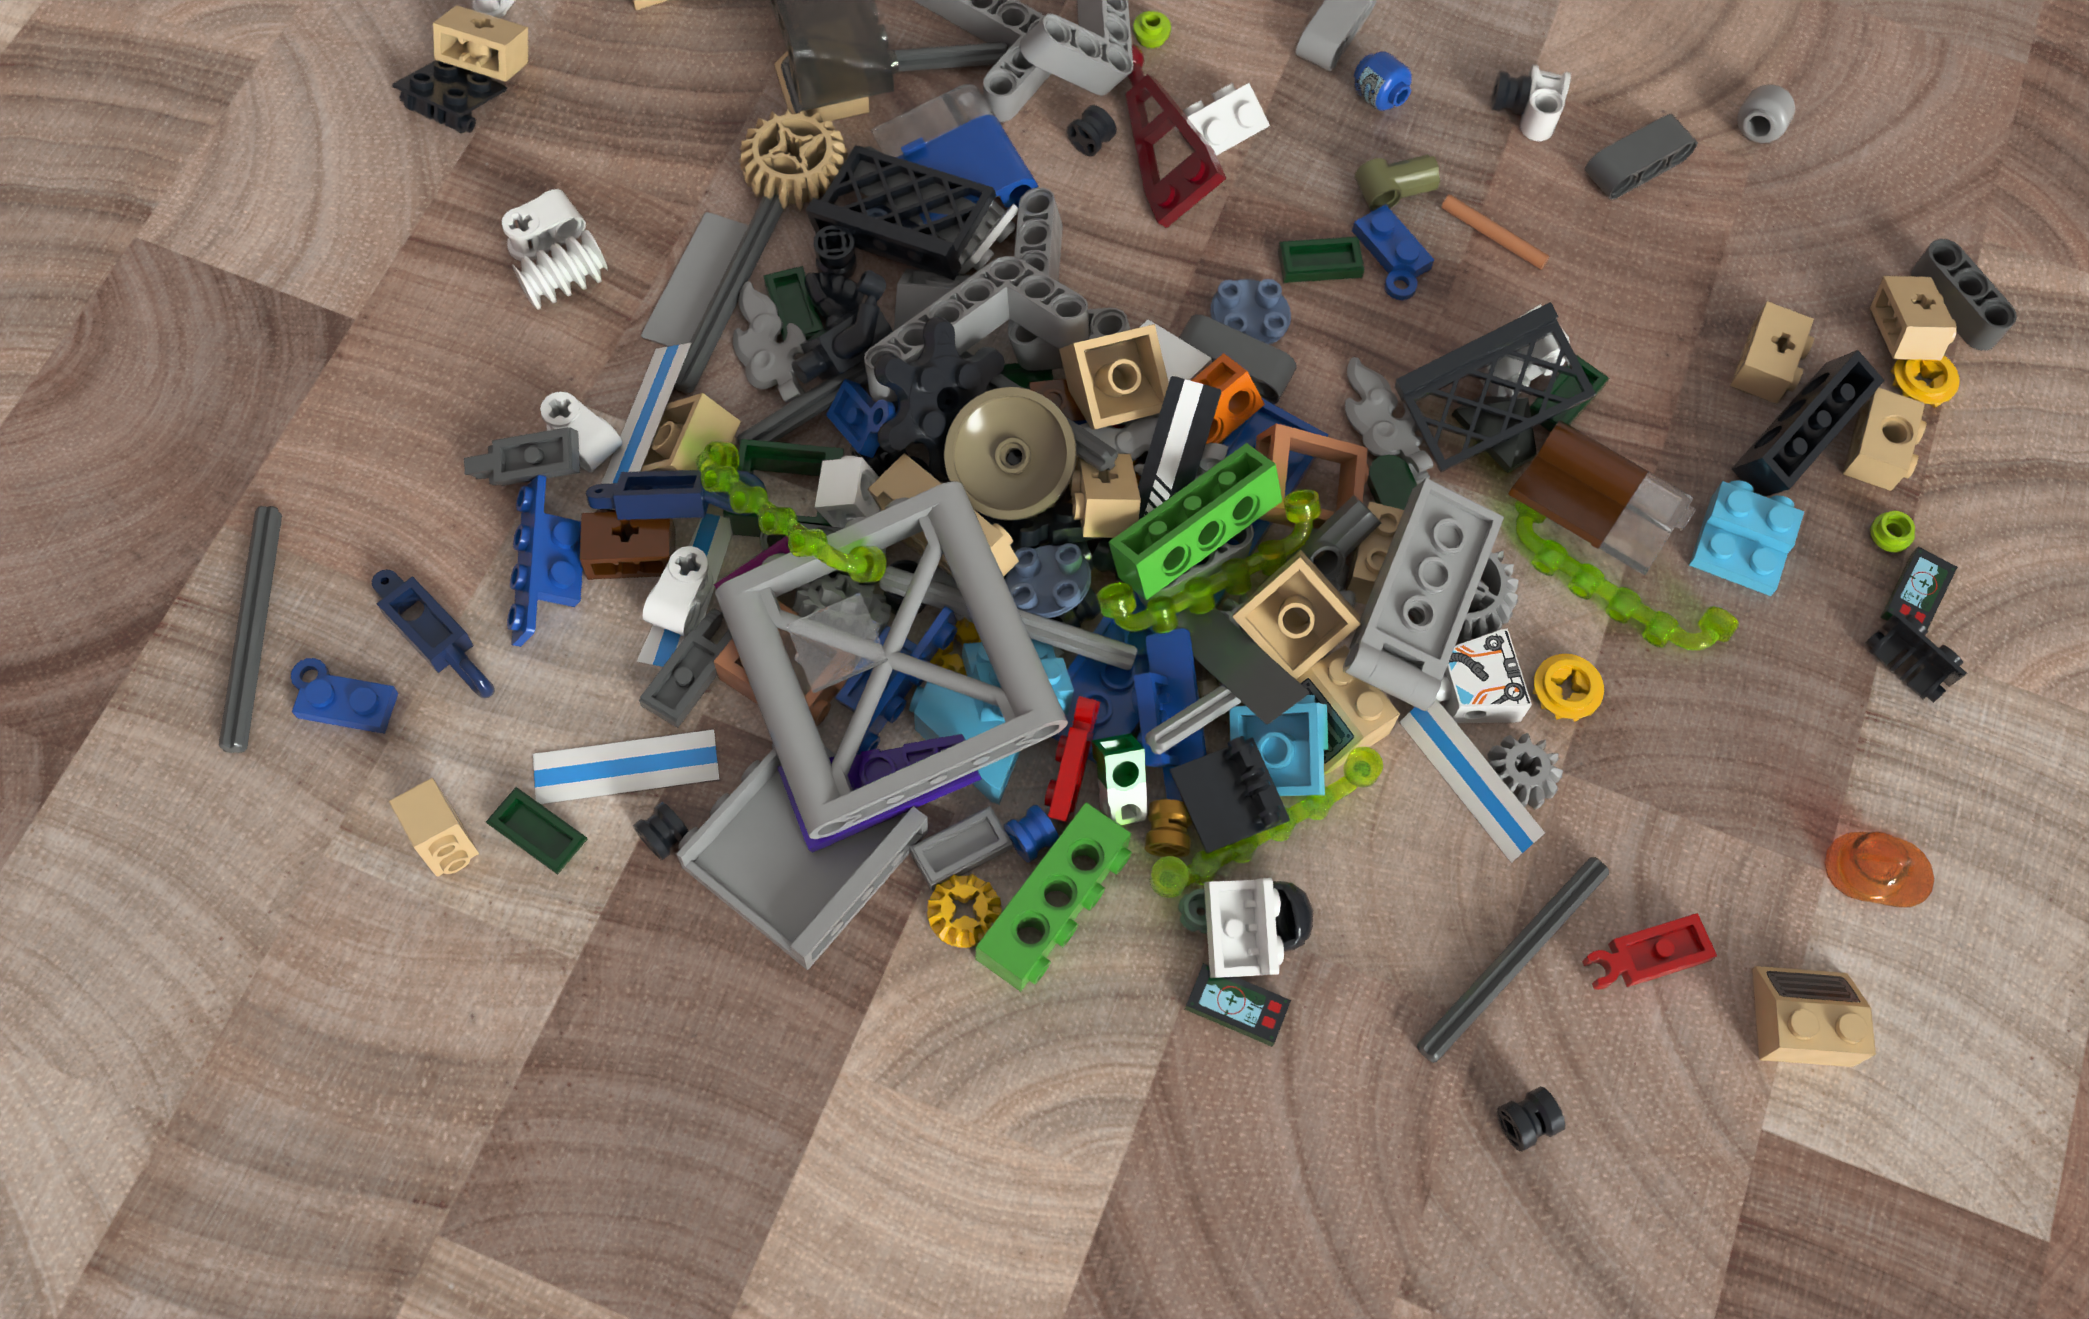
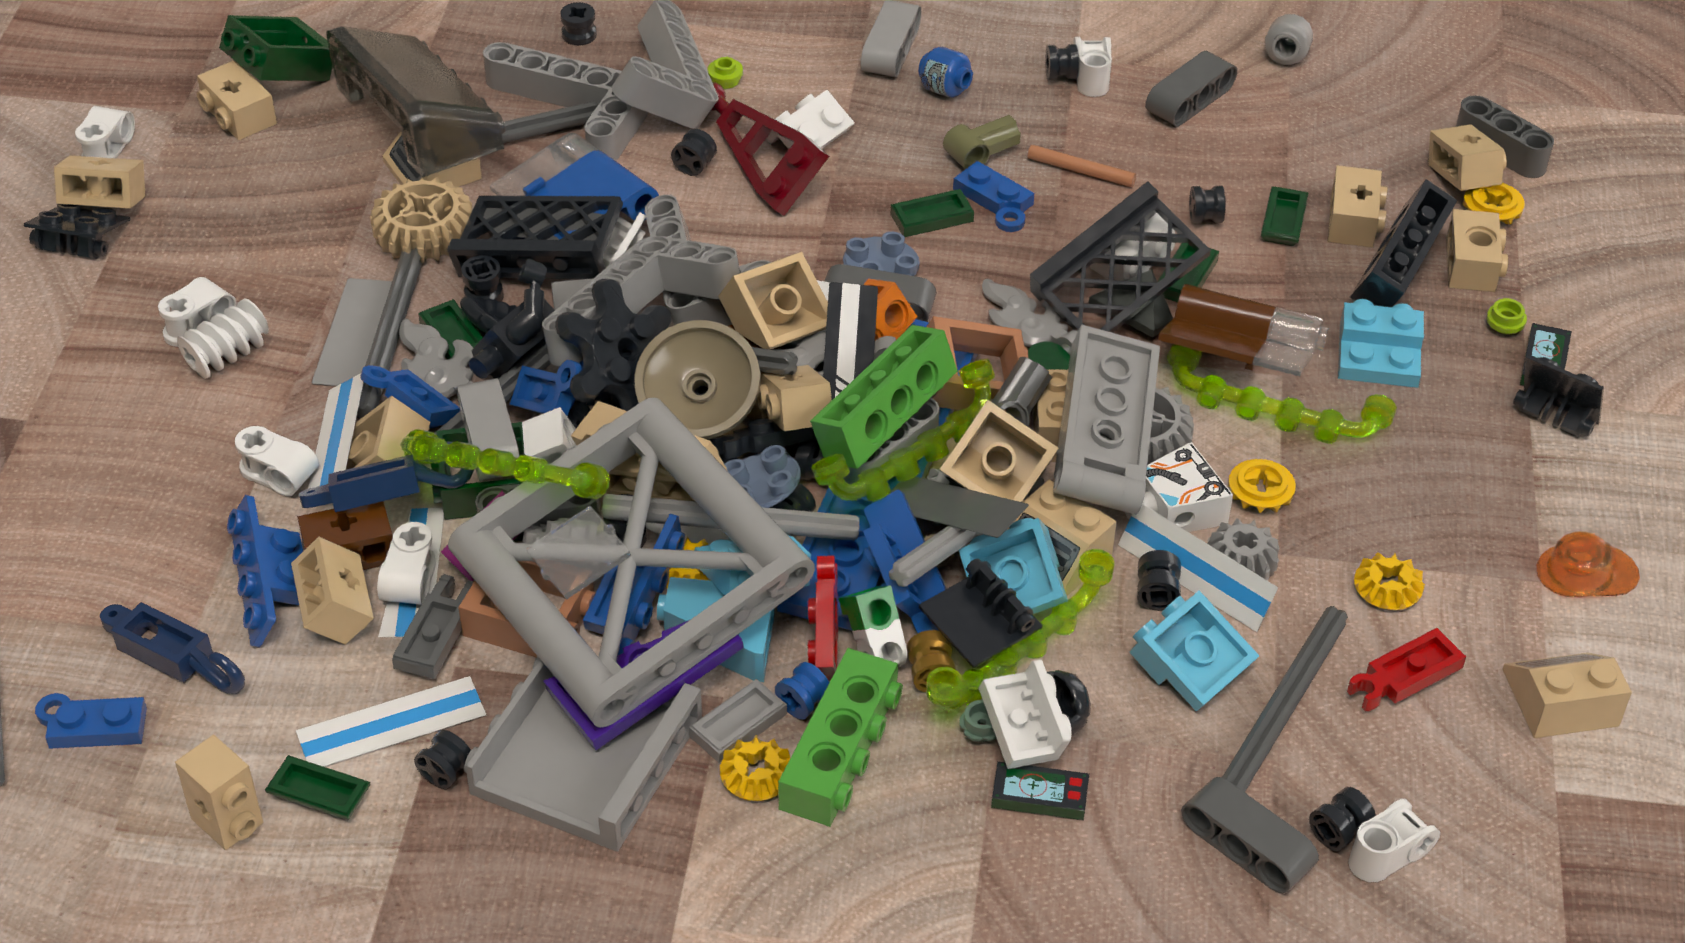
camera: 10 degrees left, 20 degrees down
dark grey hinge [464,427,580,486] -> none
none -> tan brick [291,537,374,645]
none -> blue hinge [360,366,460,428]
none -> light grey beam [456,378,522,481]
none -> medium azure plate [1129,590,1259,712]
none -> black wheel [1137,550,1181,611]
none -> dark grey beam [1181,777,1319,894]
none -> black wheel [1189,186,1226,224]
none -> dark green tile [1261,186,1308,246]
none -> white piece [1348,799,1440,882]
none -> yellow gear [1354,552,1425,610]

